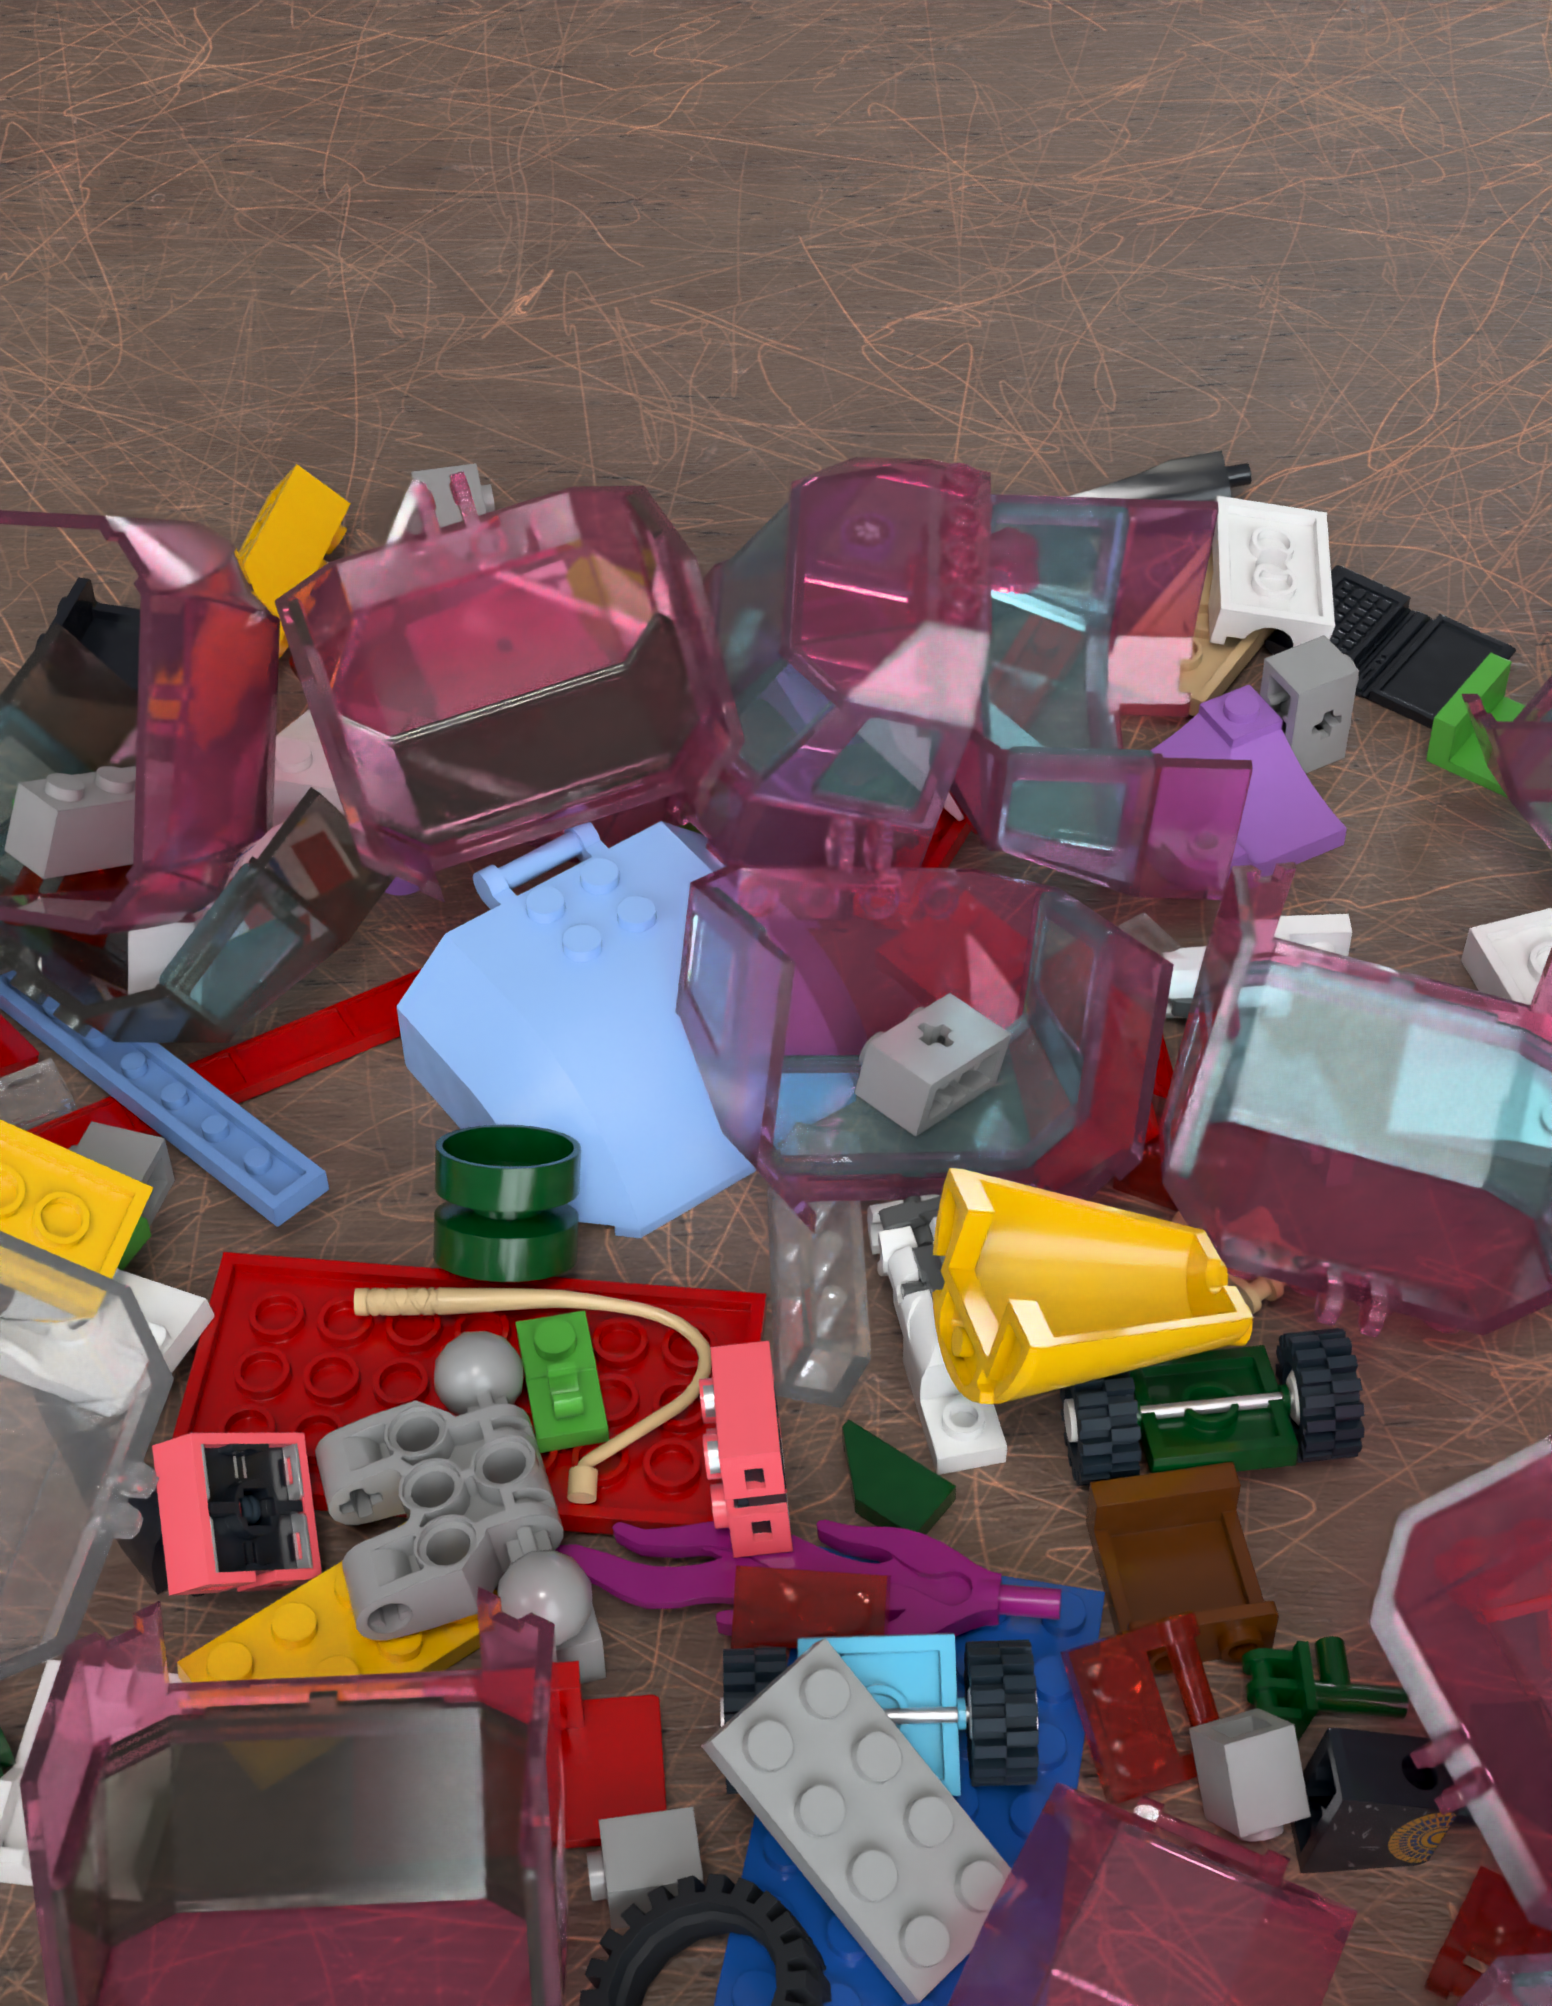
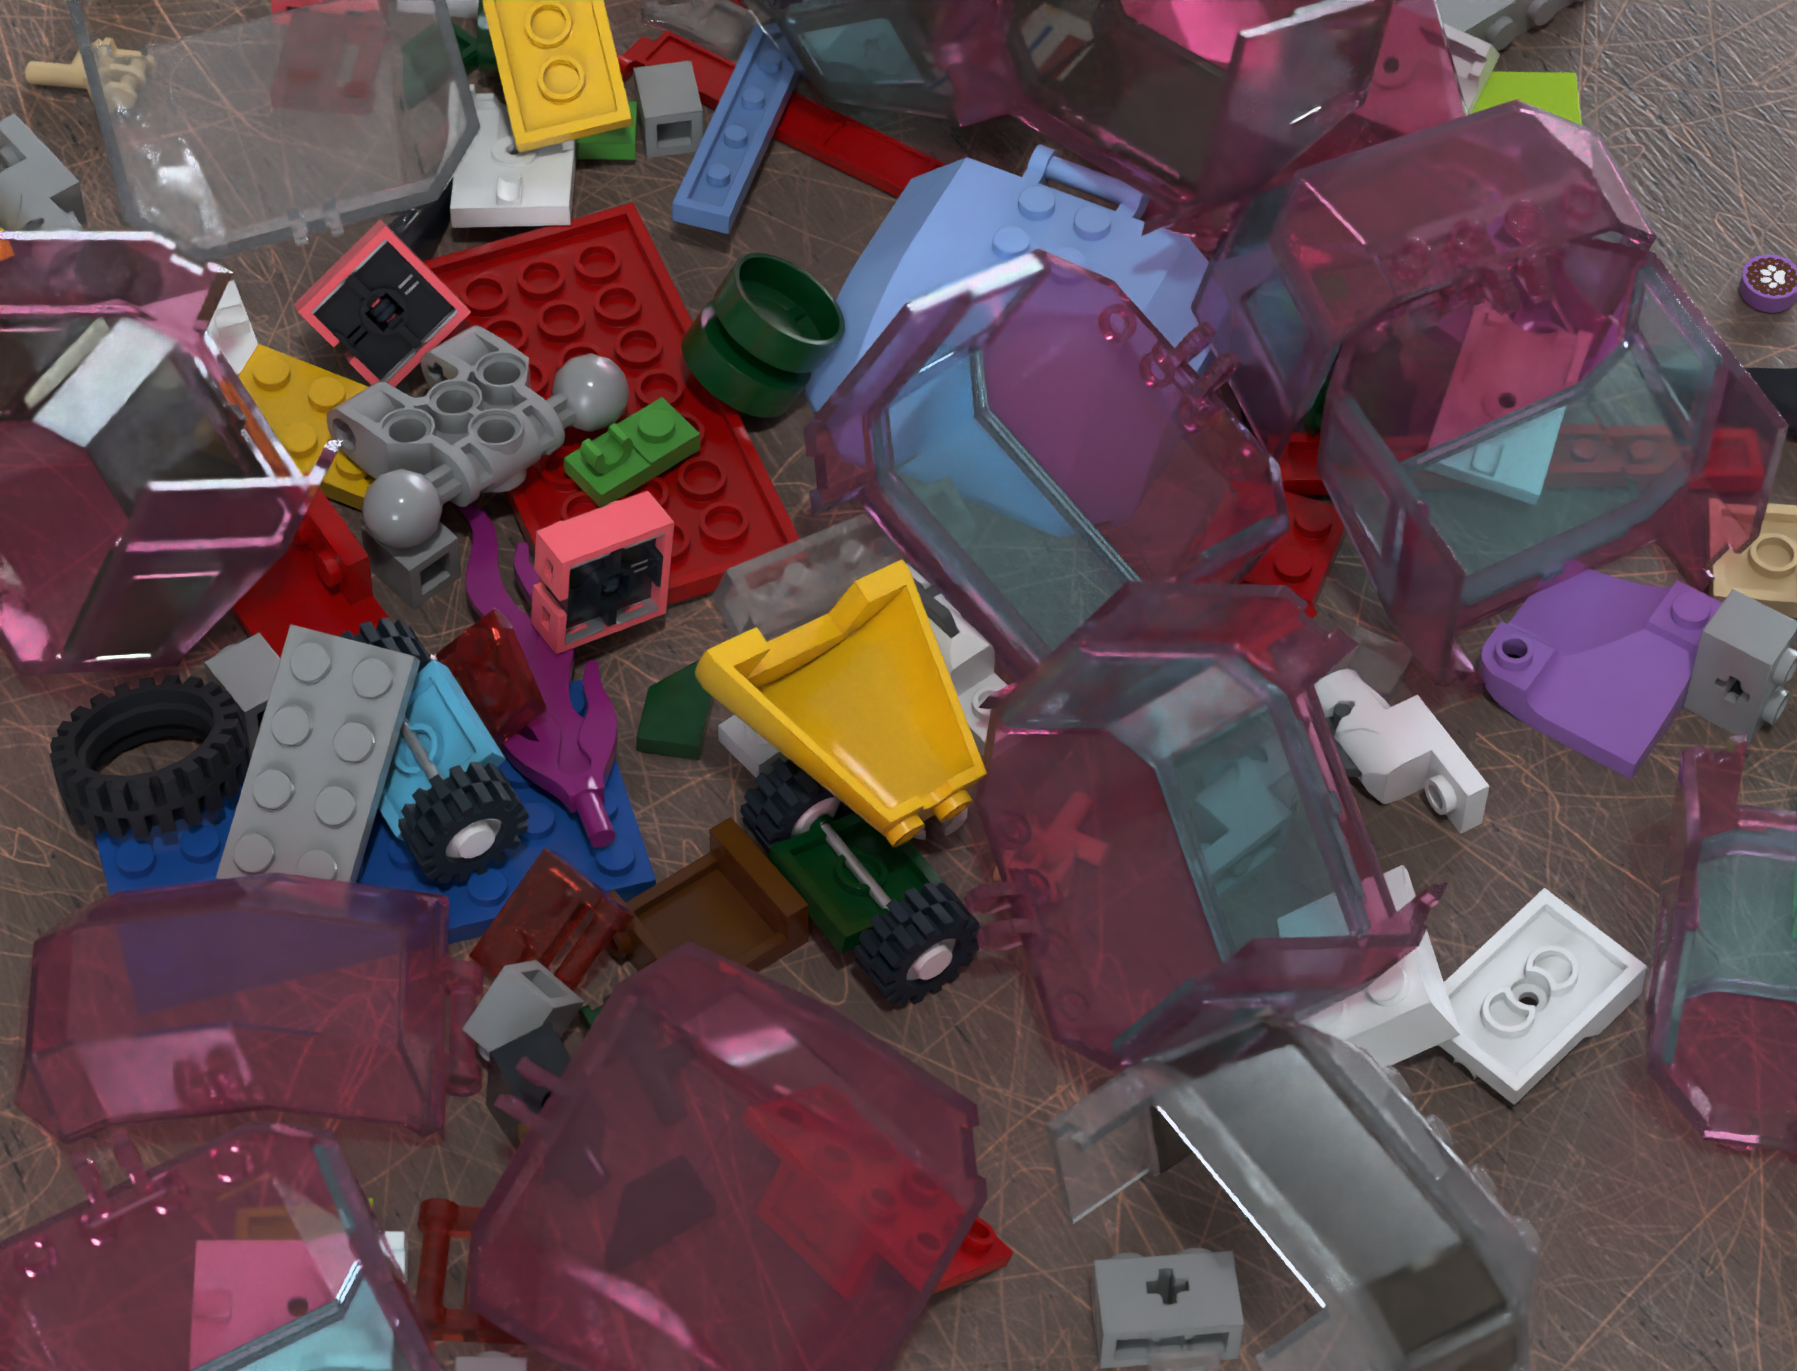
camera: 60 degrees right, 5 degrees up
tan piece [354,1287,712,1504] -> none
light grey brick [854,993,1012,1137] -> none

